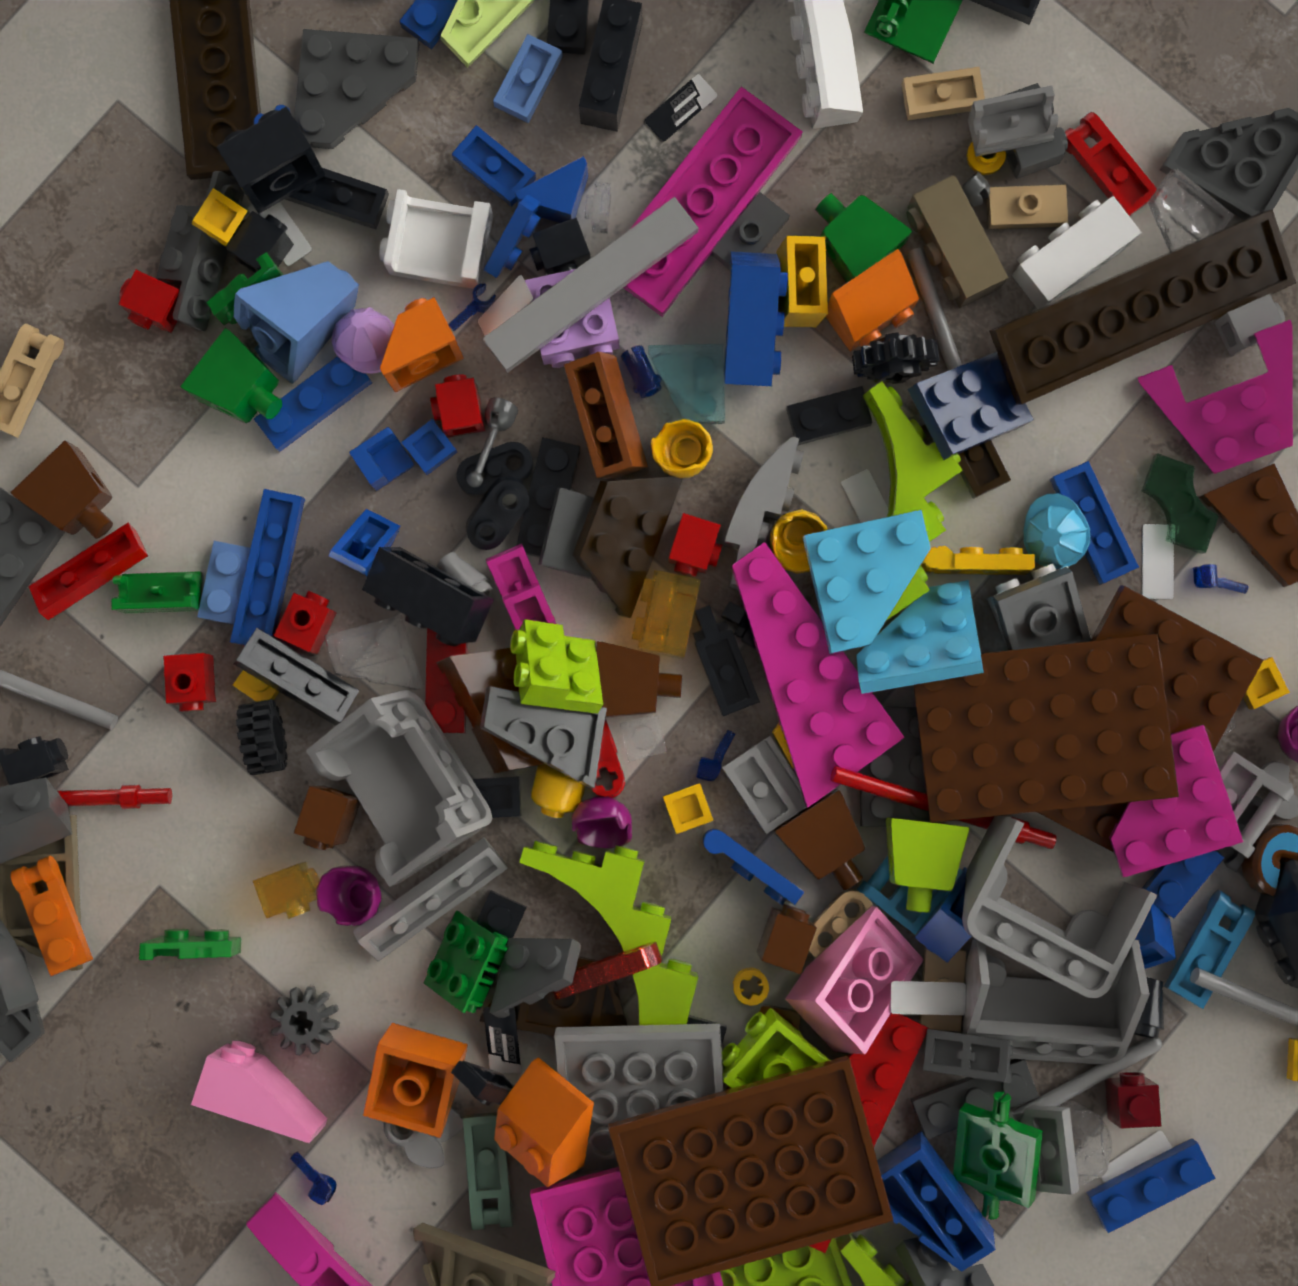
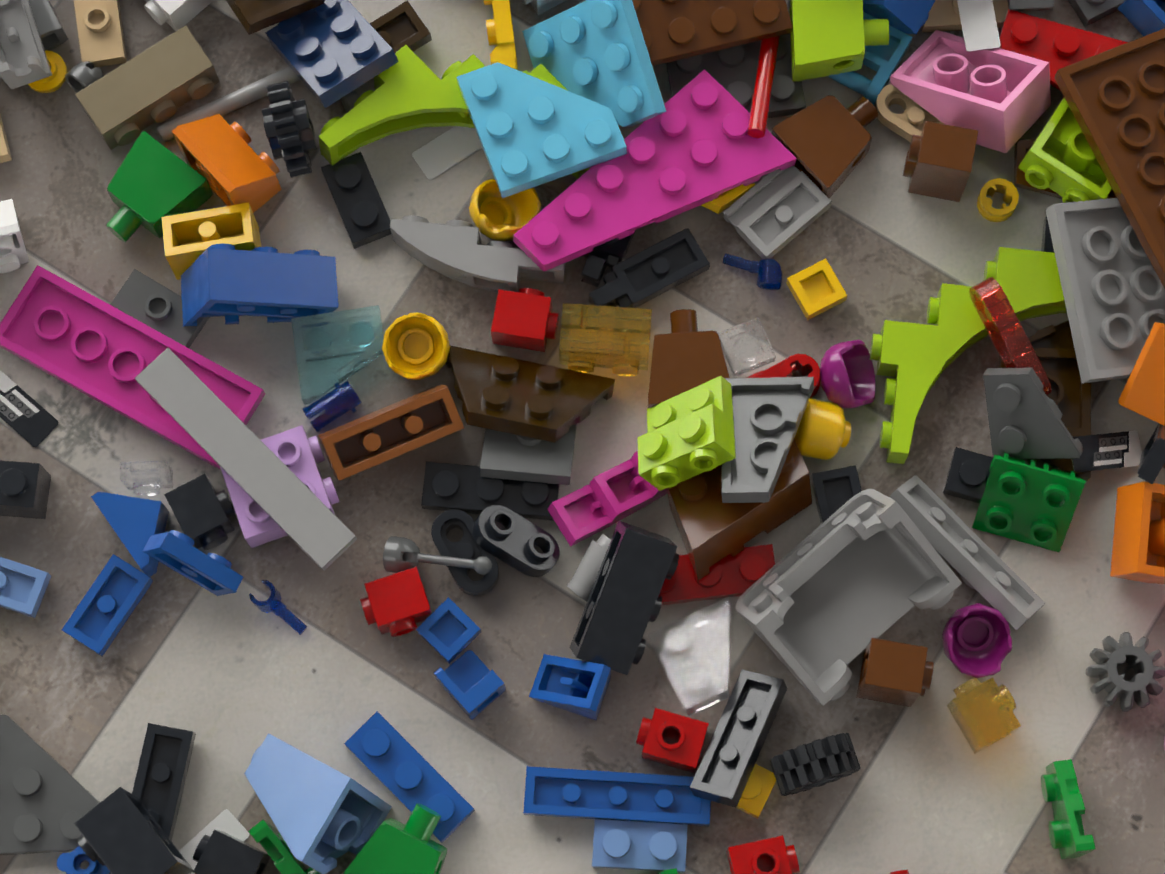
camera: 95 degrees left, 10 degrees down
lavender piece [331,307,394,374] -> none
white panel [379,189,493,290] -> none
orange slope [380,297,464,393] -> none
white sticker [478,275,533,336] -> none
blue plate [703,829,804,905] -> none

